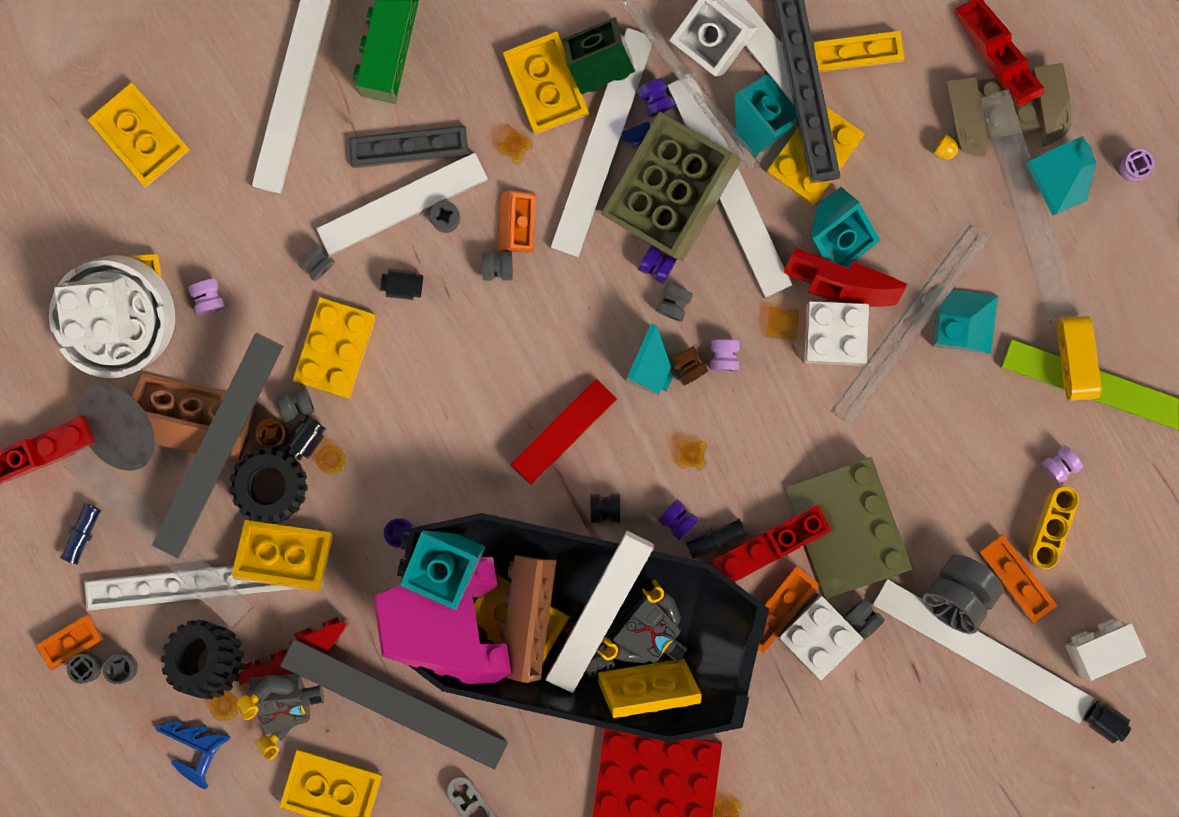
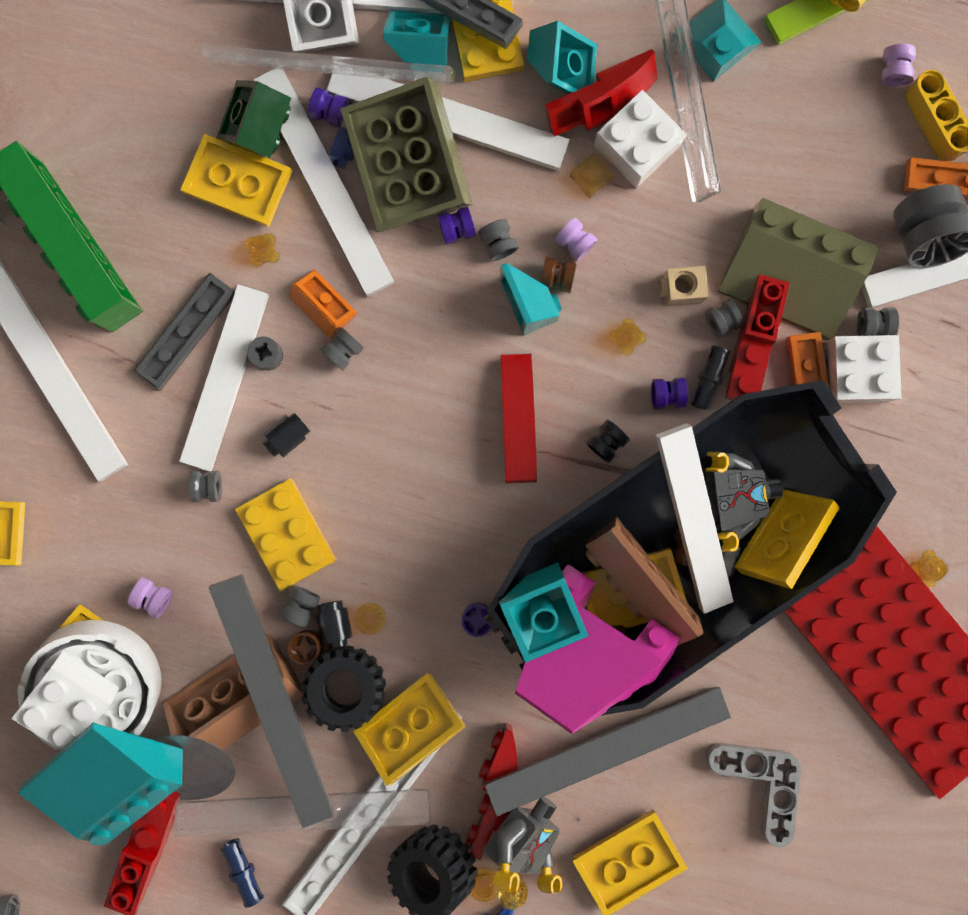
camera: 50 degrees left, 0 degrees up
none -> teal slope [18,722,183,846]
none -> clear yellow plate [499,878,528,910]
none -> tan brick [659,266,708,306]
none -> dark grey wheel [705,299,744,338]

